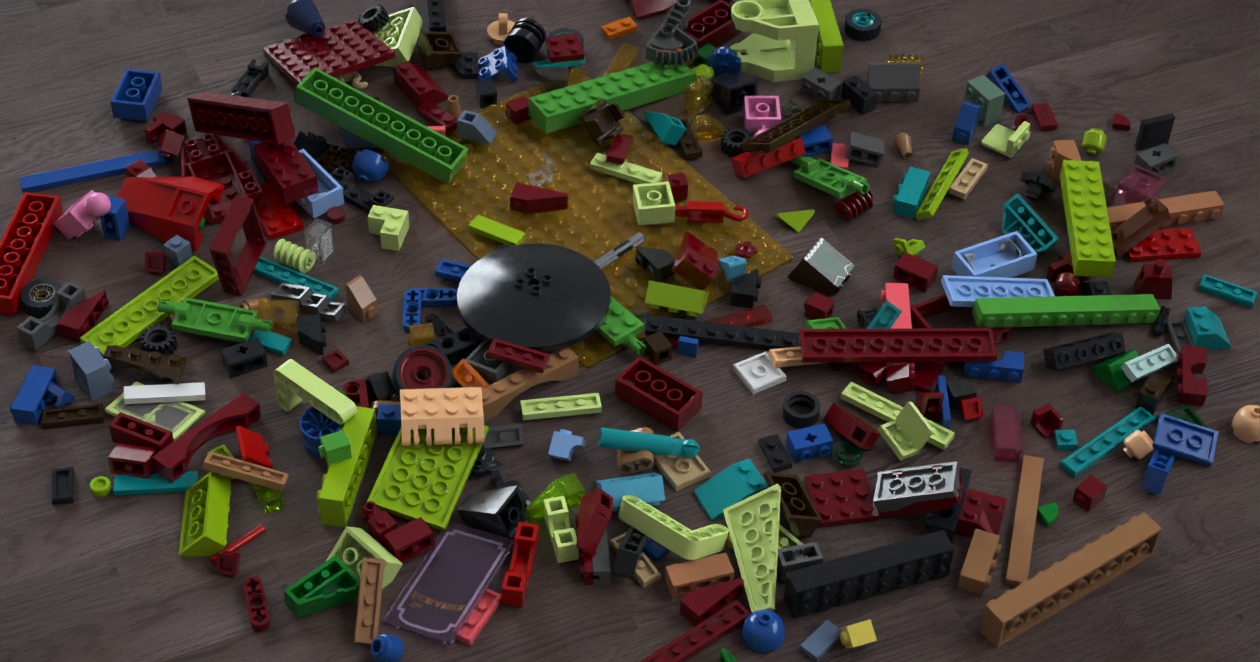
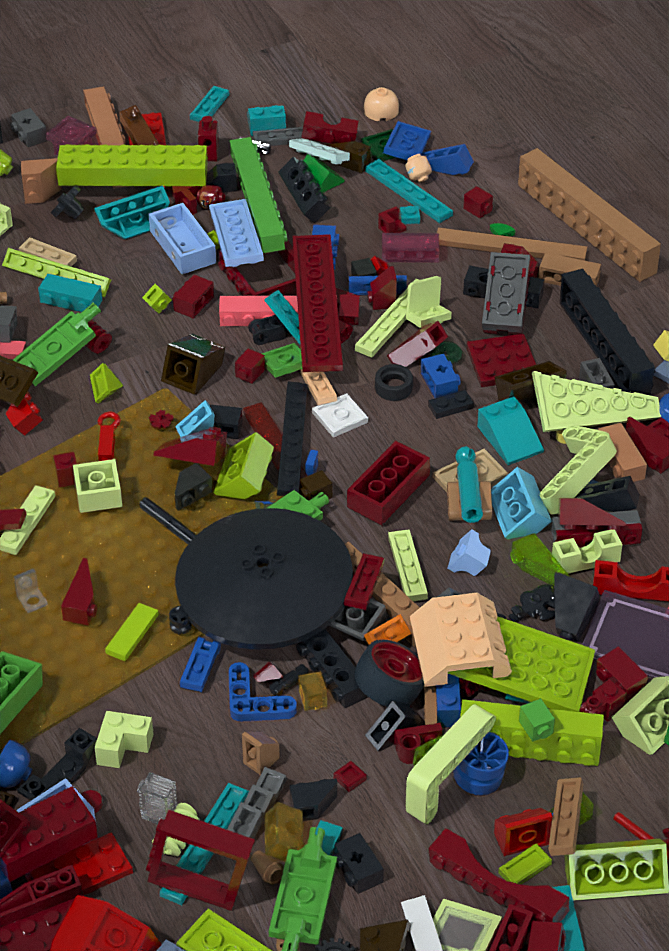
camera: 90 degrees left, 0 degrees up
none -> slope [253,662,283,682]

